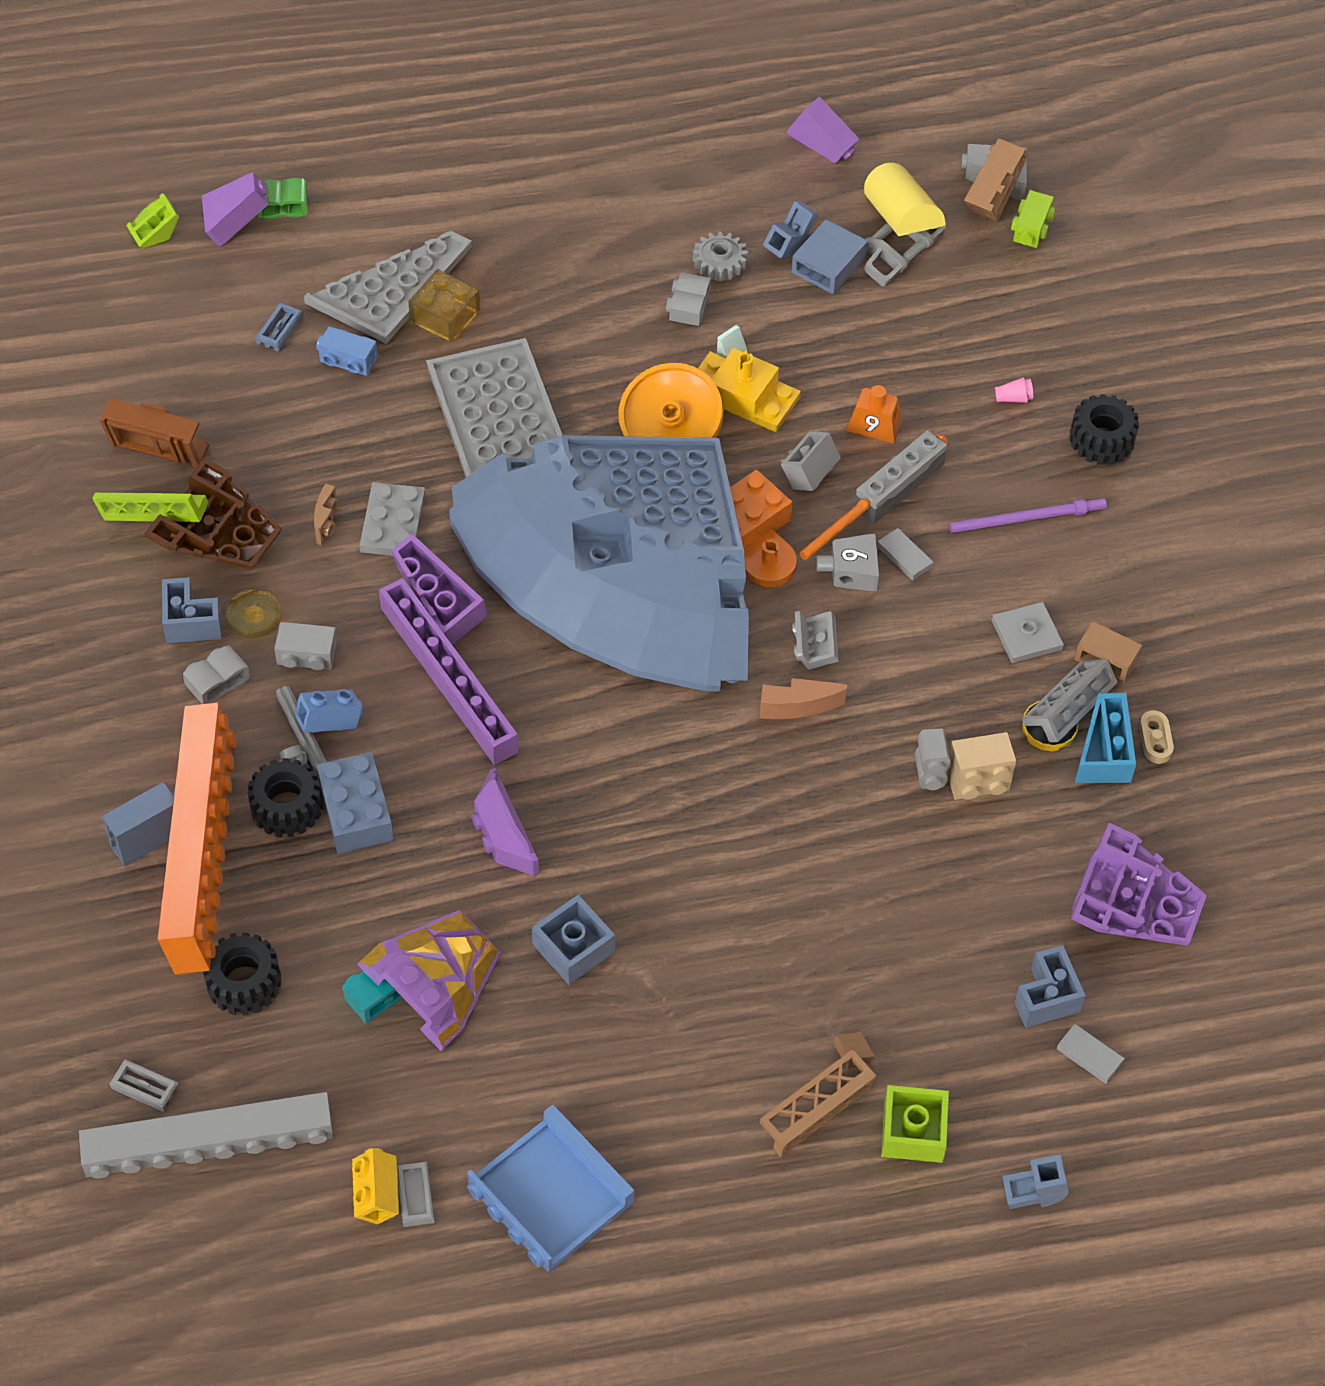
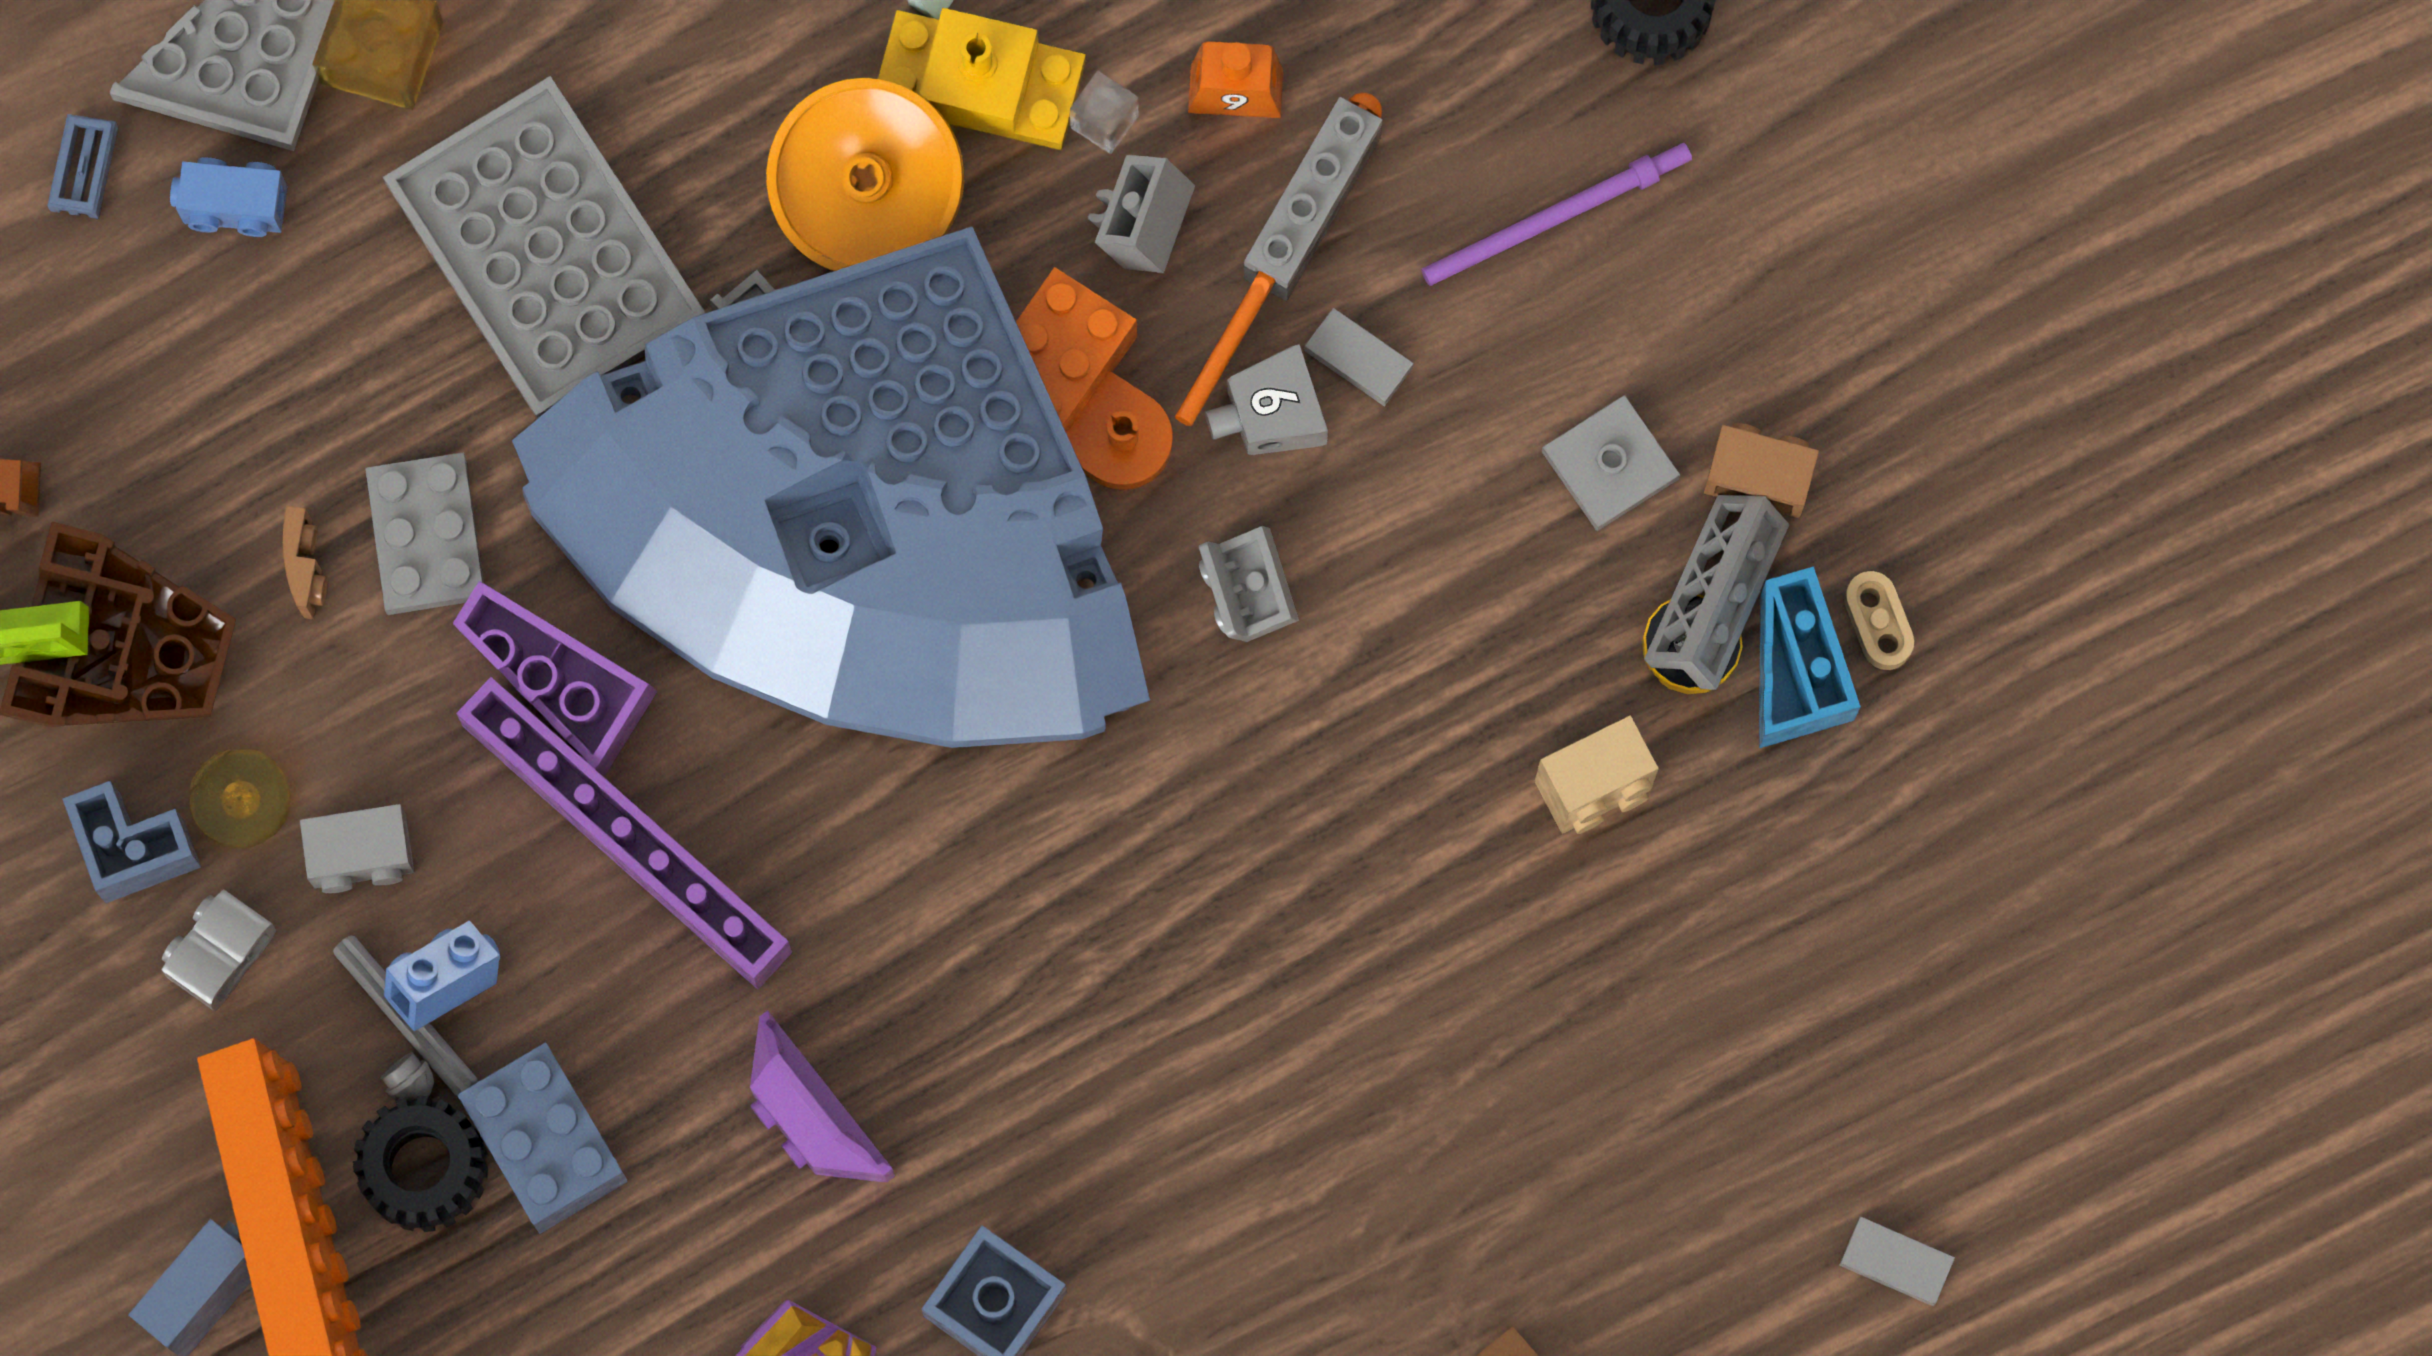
camera: 15 degrees left, 20 degrees up
nougat slope [759,678,847,719] -> none
light grey brick [915,729,951,790] -> none
sand blue brick [1014,945,1086,1028] -> none
medium lavender wedge [1071,823,1207,946] -> none
none -> clear brick [1070,71,1139,154]

